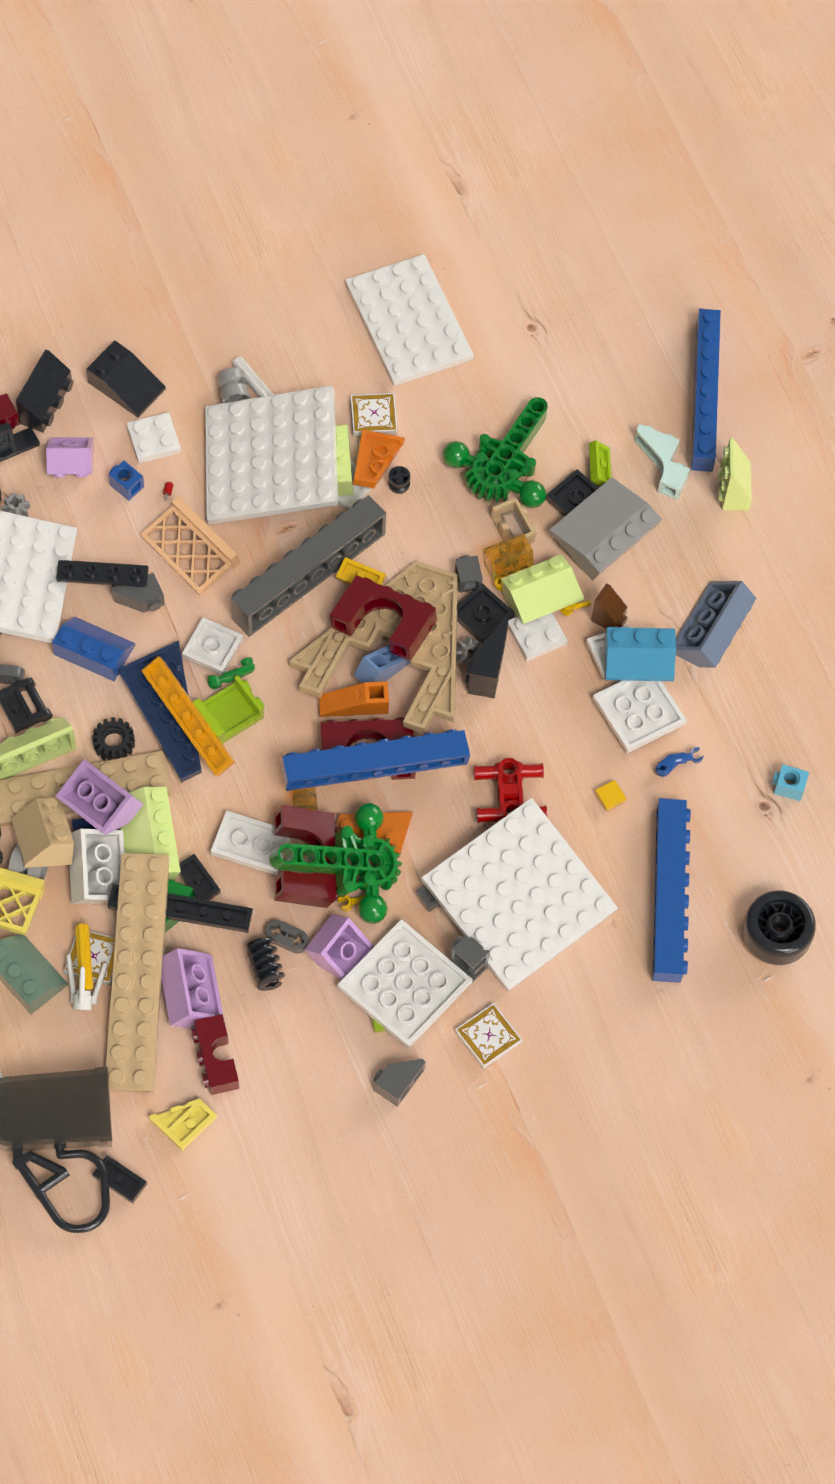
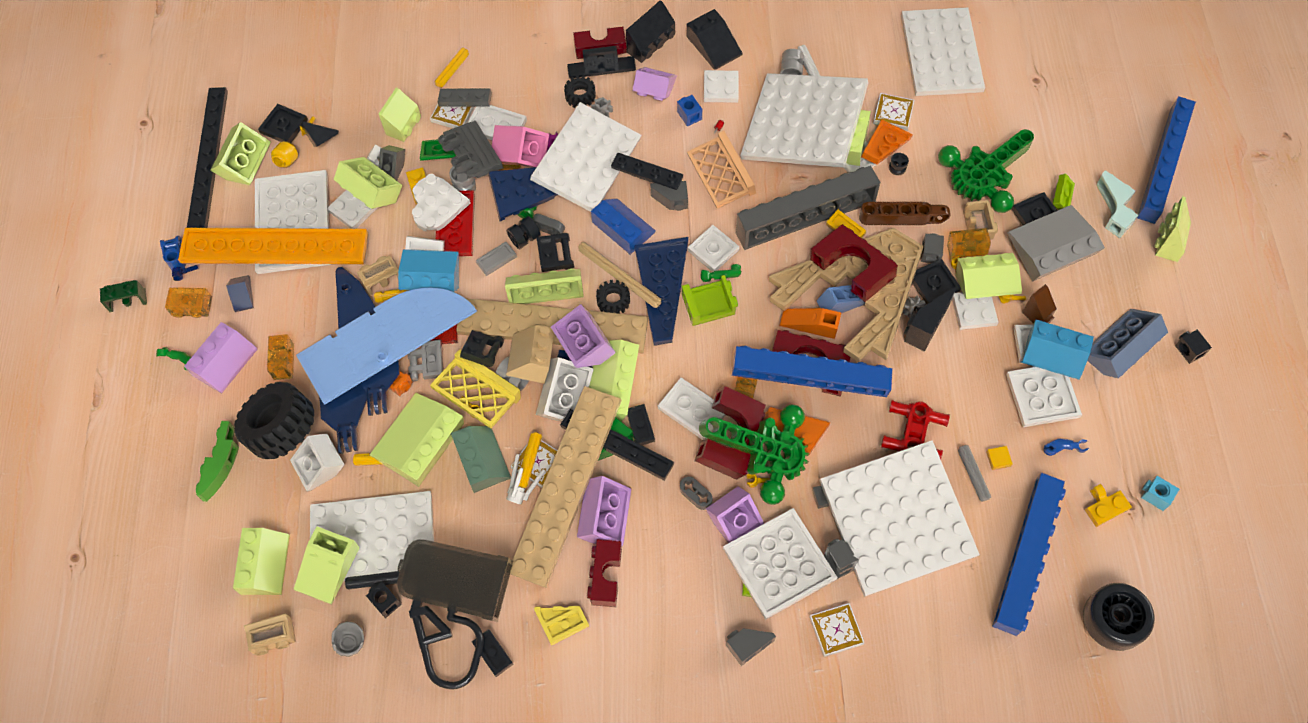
camera: 25 degrees right, 0 degrees up
light orange tile [141,656,236,777] -> none
black piece [246,937,285,991] -> none
none -> tan axle [578,242,661,308]
none -> reddish brown piece [859,202,951,225]
none -> light grey axle [958,445,991,502]
none -> yellow plate [1085,484,1132,527]
none -> black brick [1175,329,1212,364]

